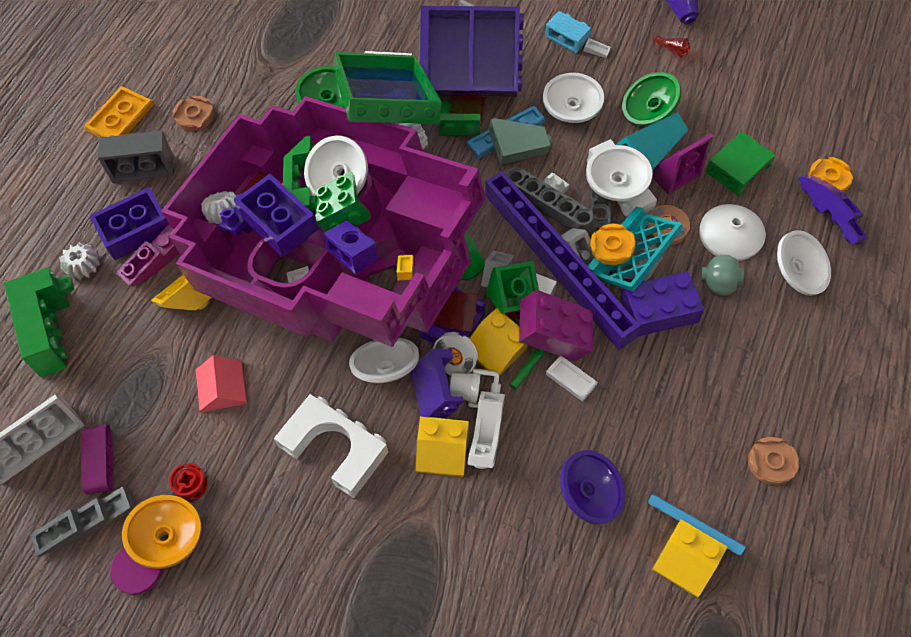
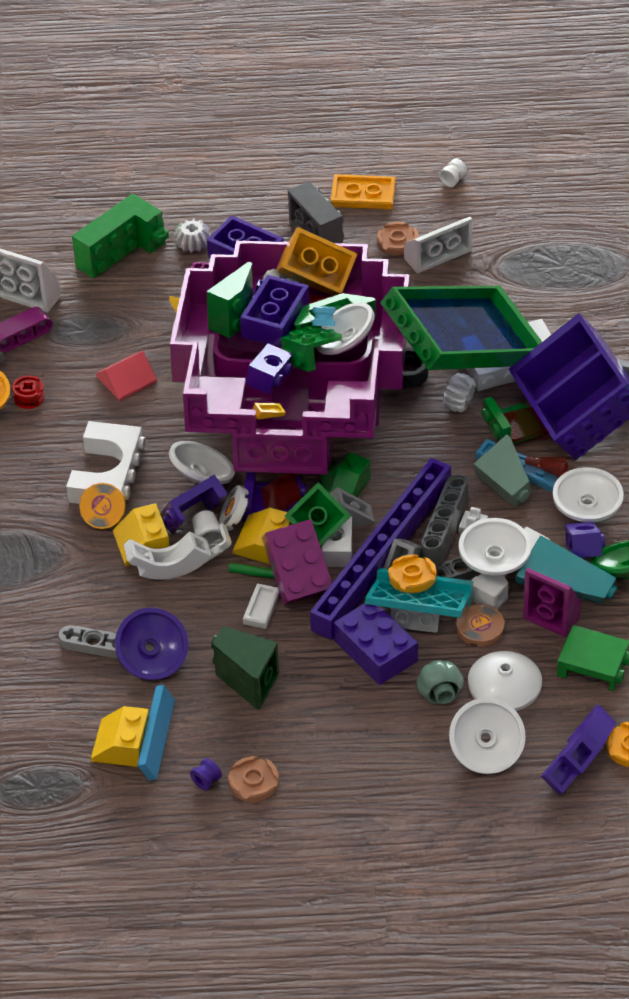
camera: 65 degrees right, 15 degrees down
none -> light grey beam [59,625,117,658]
none -> light orange tile [79,483,126,529]
none -> dark purple wheel [190,758,222,791]
none -> green slope [207,262,253,338]
none -> dark green slope [211,626,279,710]
none -> light orange slope [276,227,357,296]
none -> medium azure wheel [312,307,336,326]
none -> white slope [404,217,472,273]
none -> white wheel [439,159,468,187]
none -> clear red cone [525,456,568,478]
none -> dark purple brick [565,522,606,558]

